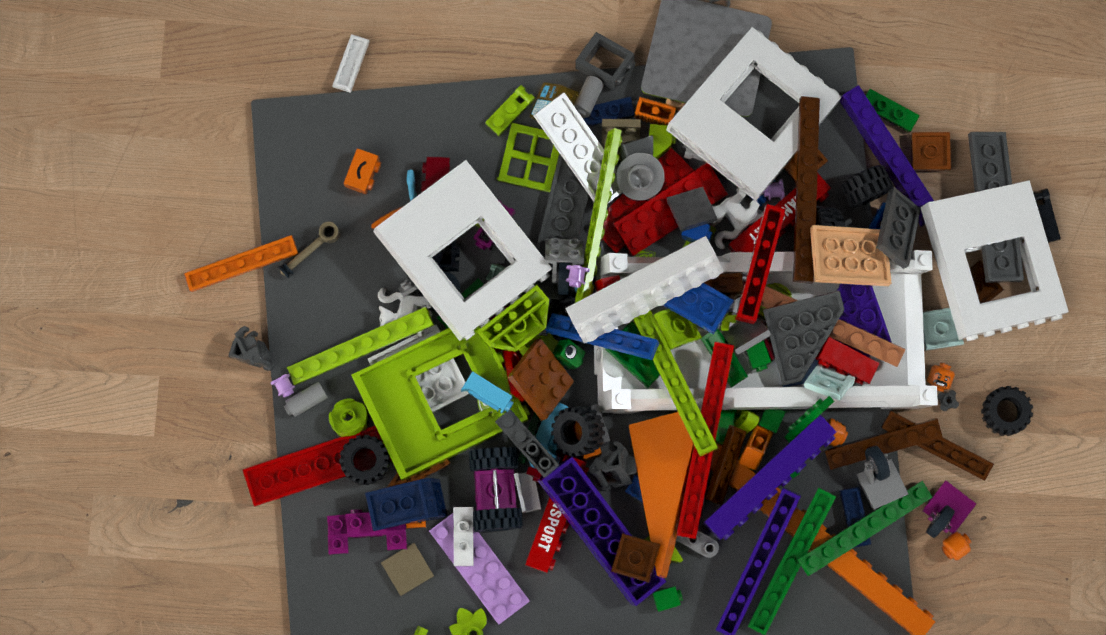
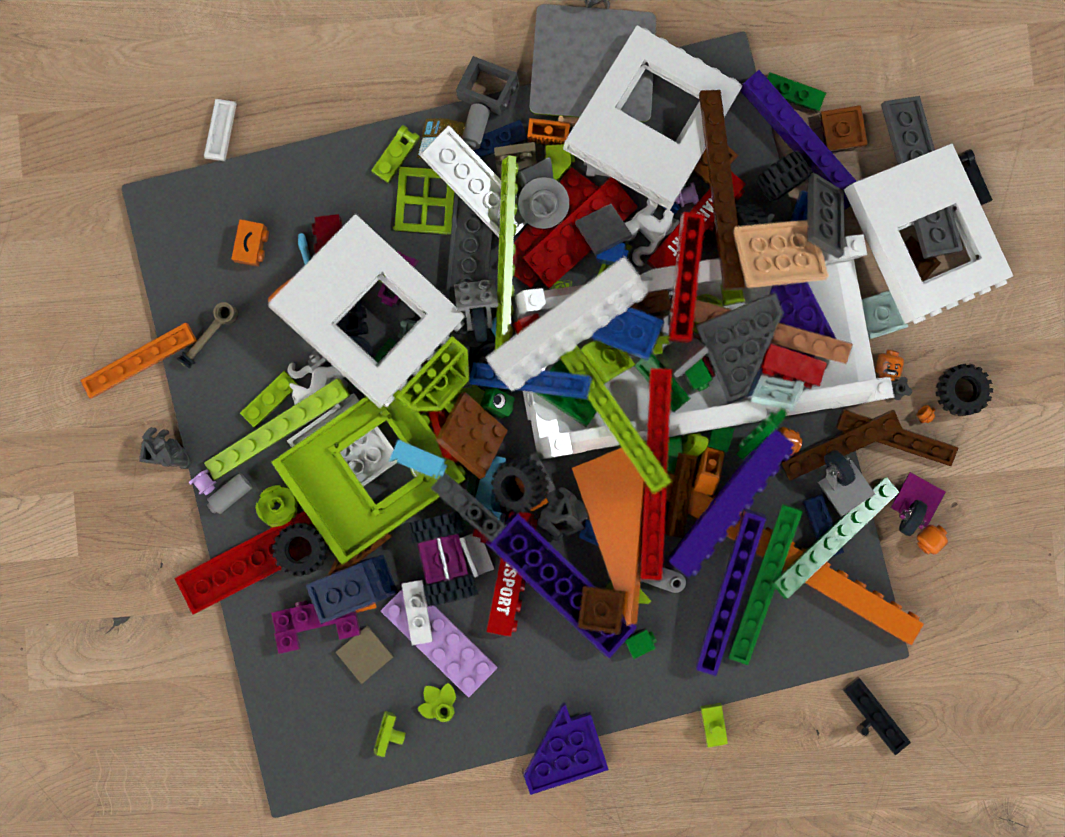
camera: 10 degrees left, 5 degrees up
lavender brick [566,265,590,288] -> none
none -> lime plate [240,371,298,428]
none -> lime tile [720,285,745,306]
none -> orange plate [916,405,935,423]

